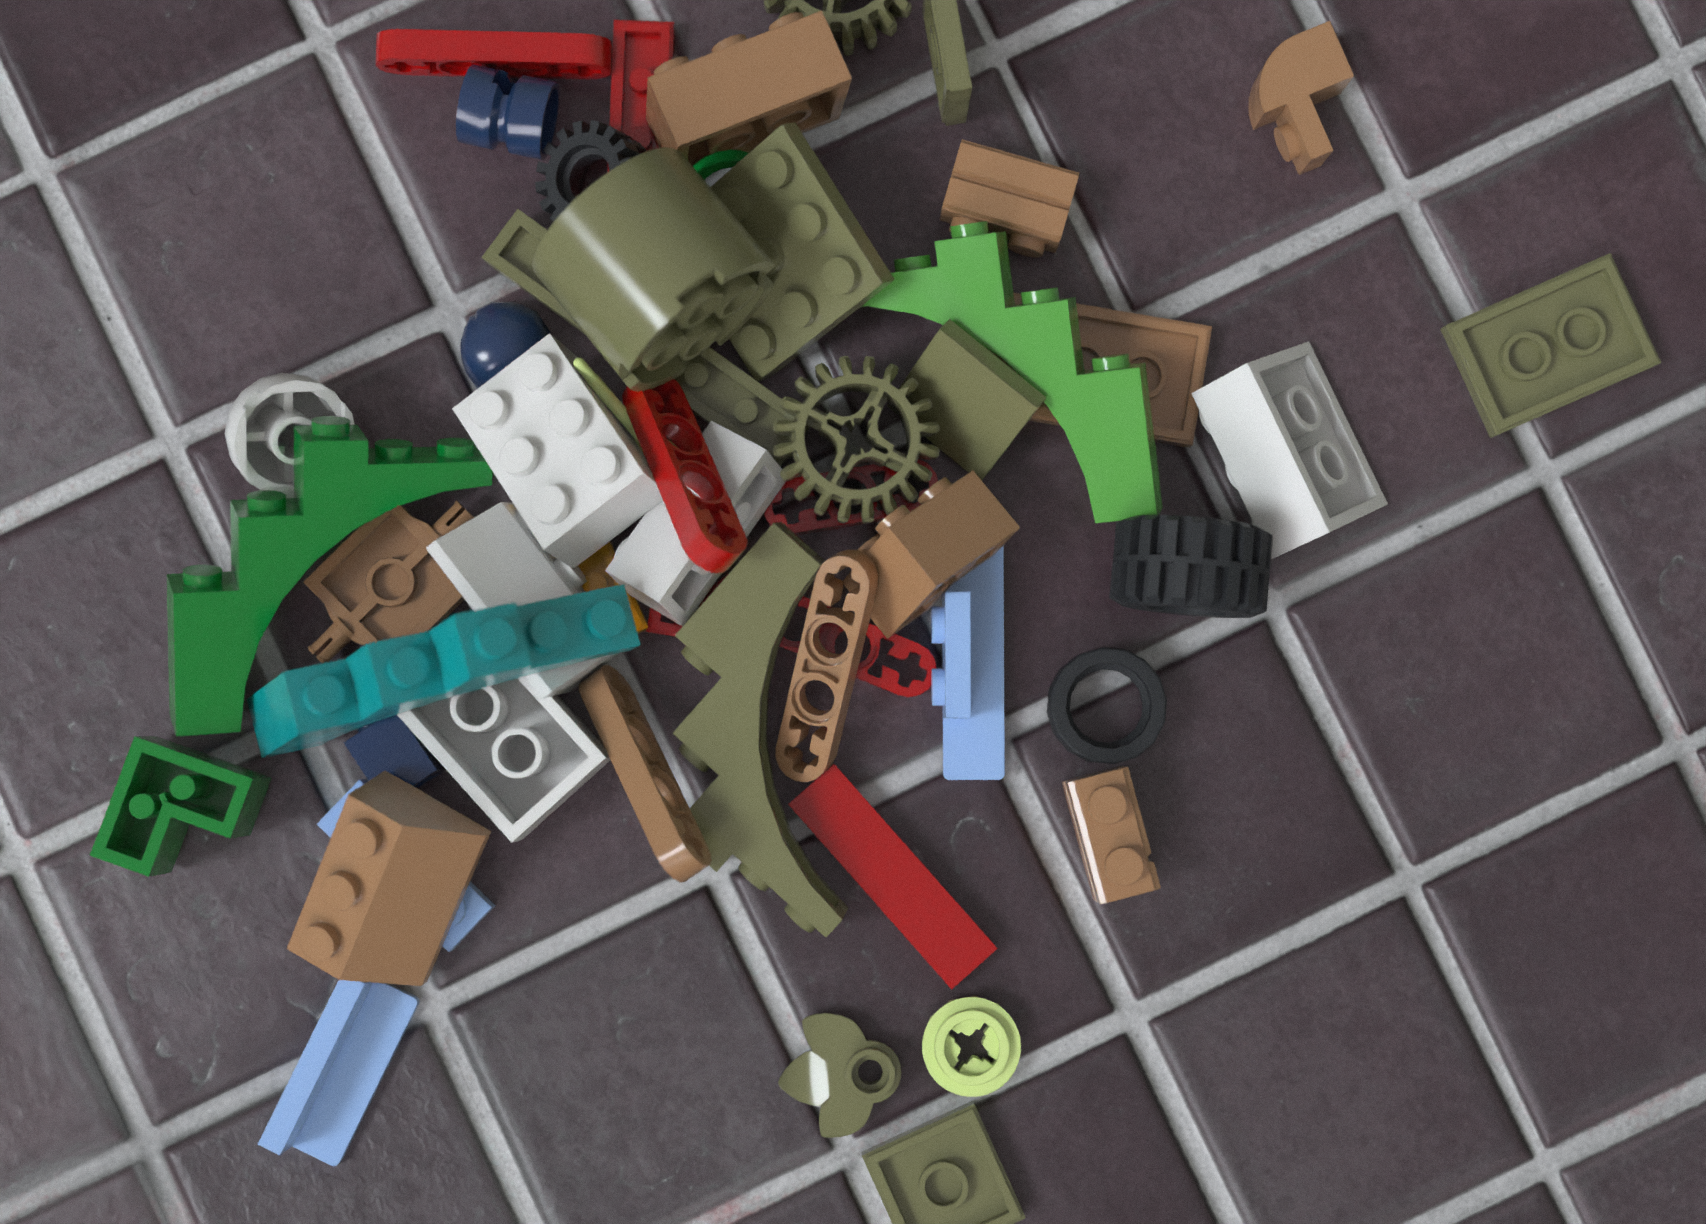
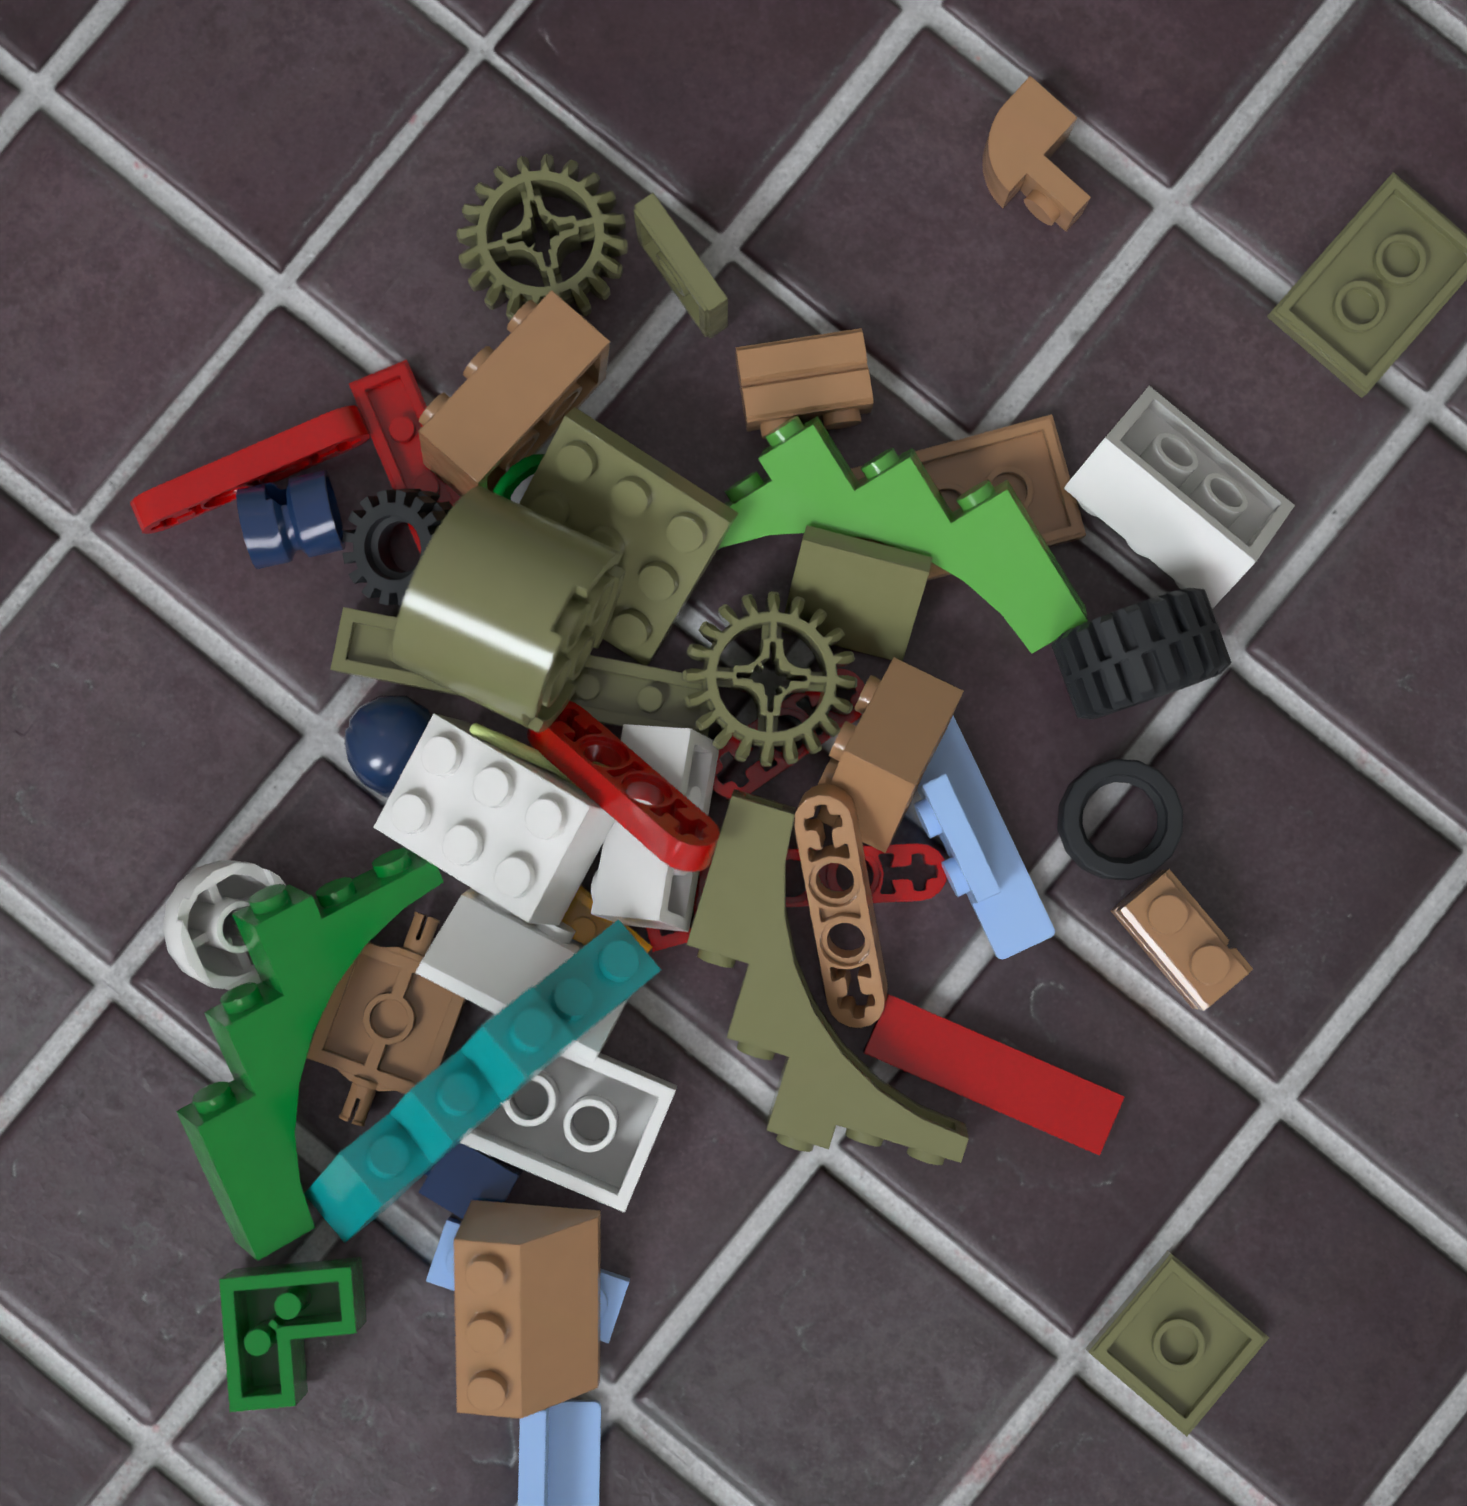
camera: 25 degrees left, 0 degrees up
medium nougat beam [579,665,712,882] -> none
olive plate [778,1013,901,1138] -> none
yellowish green gear [922,995,1021,1097] -> none

